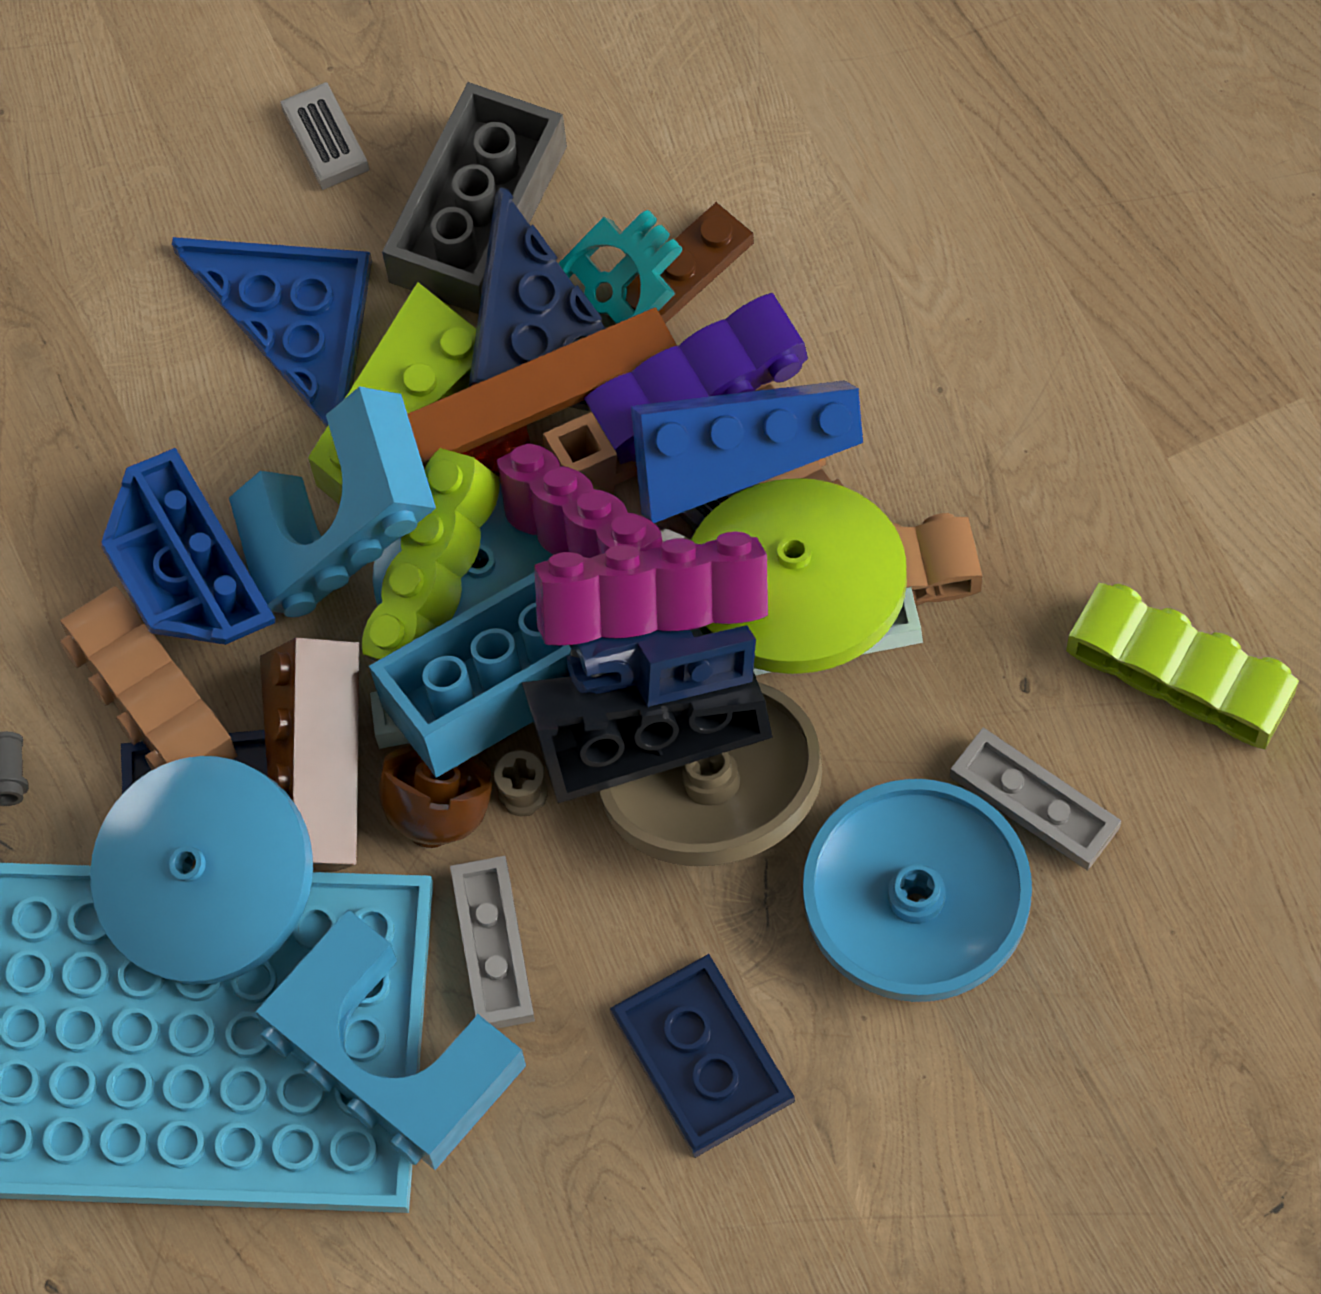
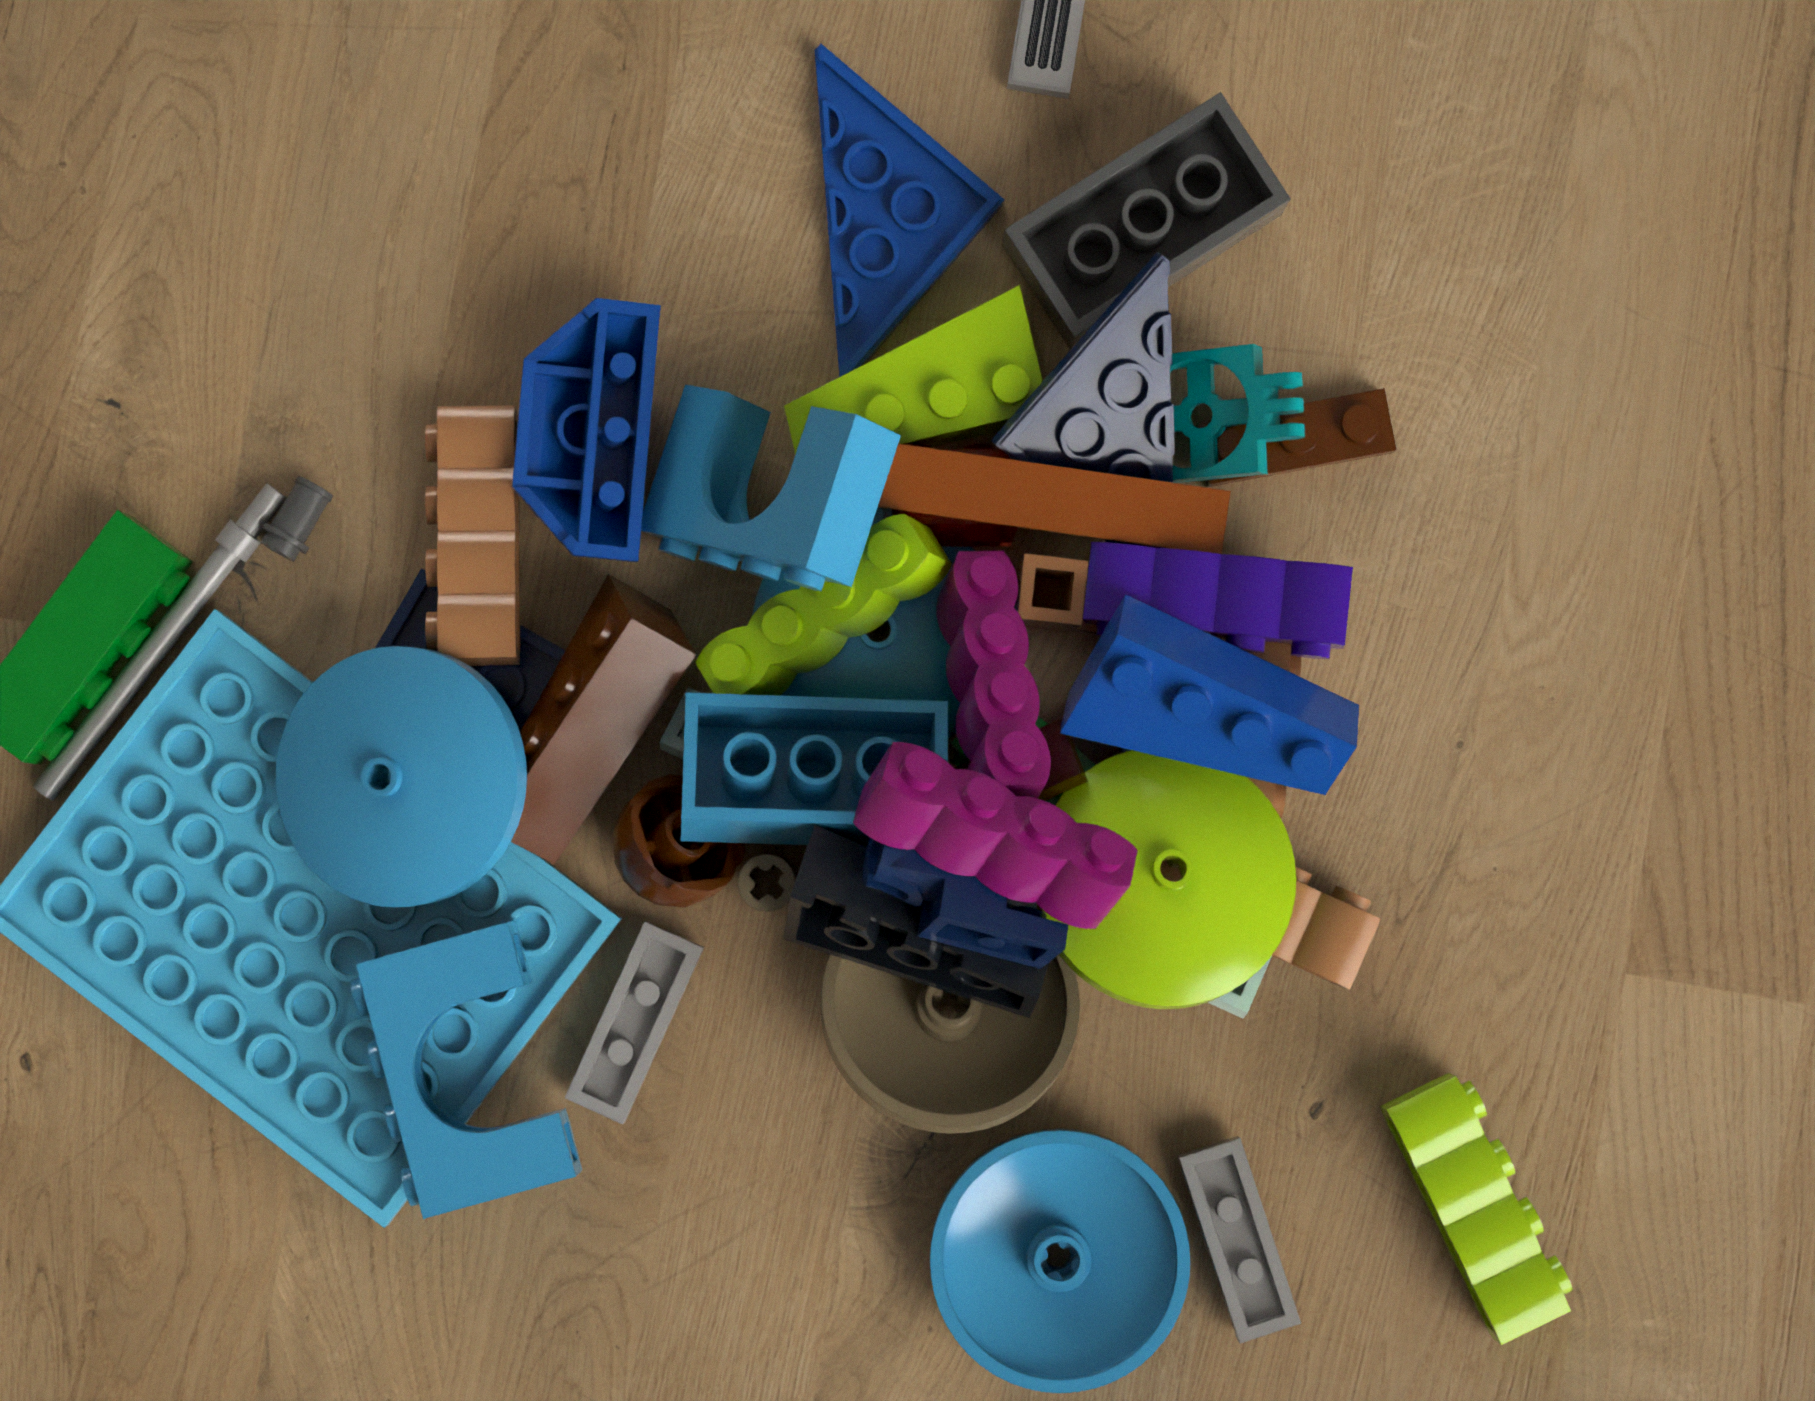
camera: 25 degrees right, 20 degrees up
dark blue tile [610,954,795,1158] -> none

